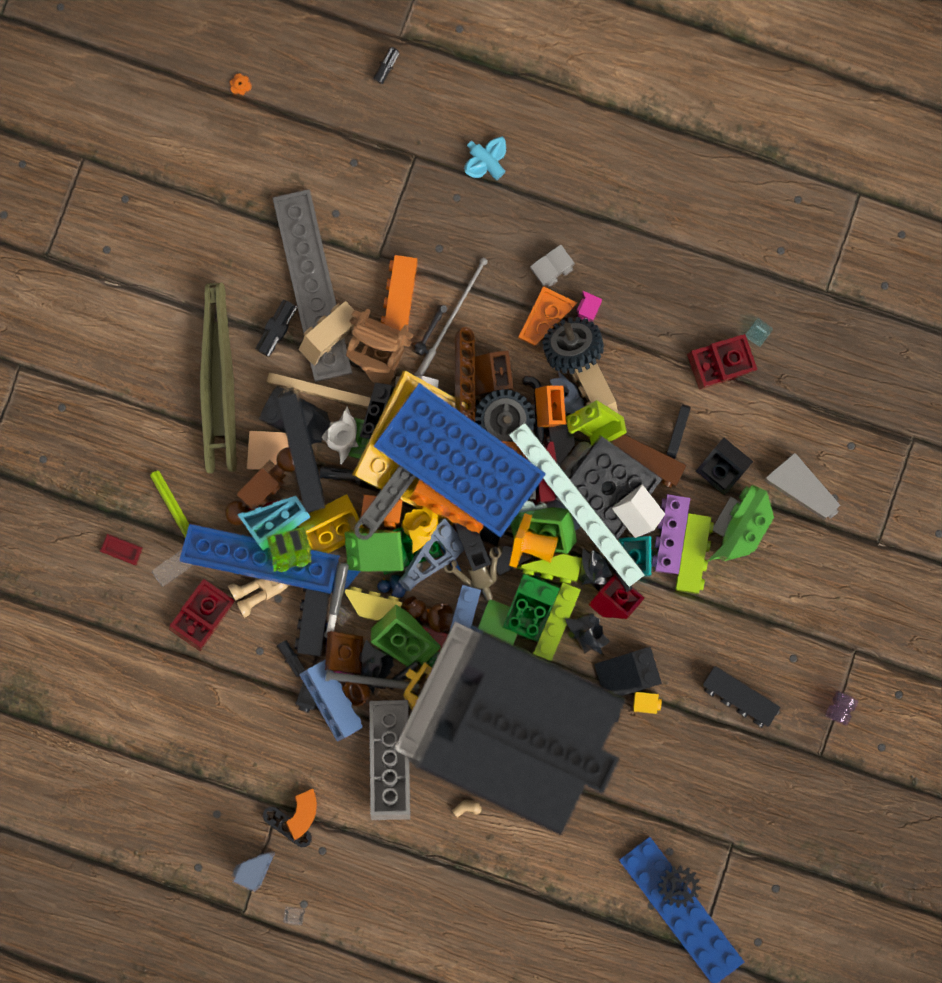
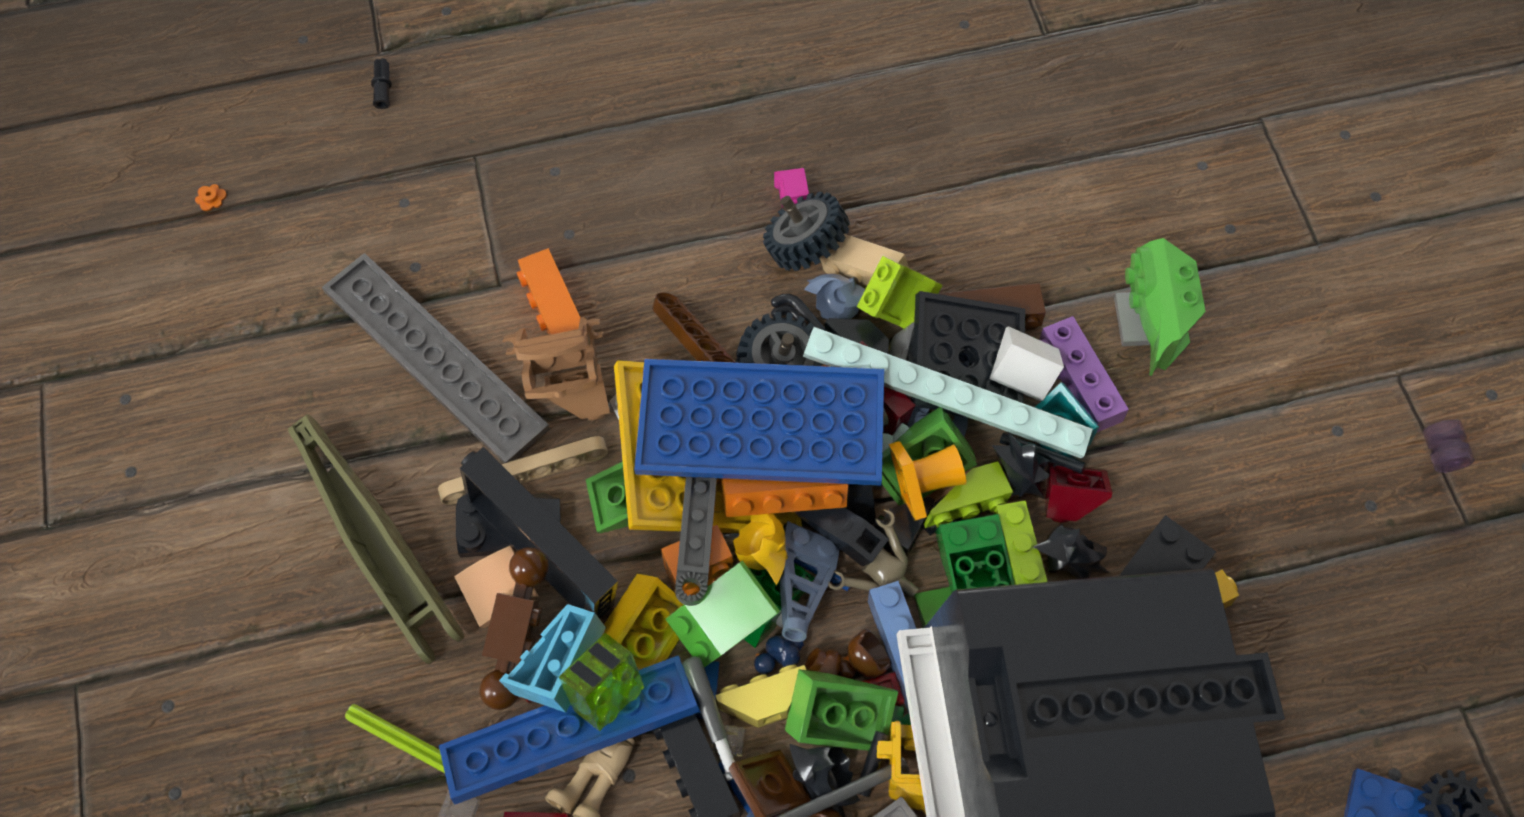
camera: 30 degrees left, 20 degrees down
black piece [255,299,298,357] -> none
tan wedge [299,301,355,366] -> none
black pin [320,466,375,487] -> none
white hair [321,406,359,465] -> none
black slope [360,382,395,439] -> none
black piece [411,305,447,356] -> none
light grey piece [414,258,487,376] -> none
medium azure plant [464,137,506,180] -> none
reddish brown slope [475,351,513,396] -> none
orange wing [518,286,577,346] -> none
light grey brick [530,245,574,287] -> none
orange brick [535,386,566,427] -> none
black beam [666,404,691,459] -> none
lime brick [675,513,714,594] -> none
dark red slope [687,334,758,390] -> none
black slope [696,437,753,495] -> none
black brick [701,666,781,728] -> none
clear light blue slope [746,318,773,347] -> none
light grey slope [764,453,841,519] -> none

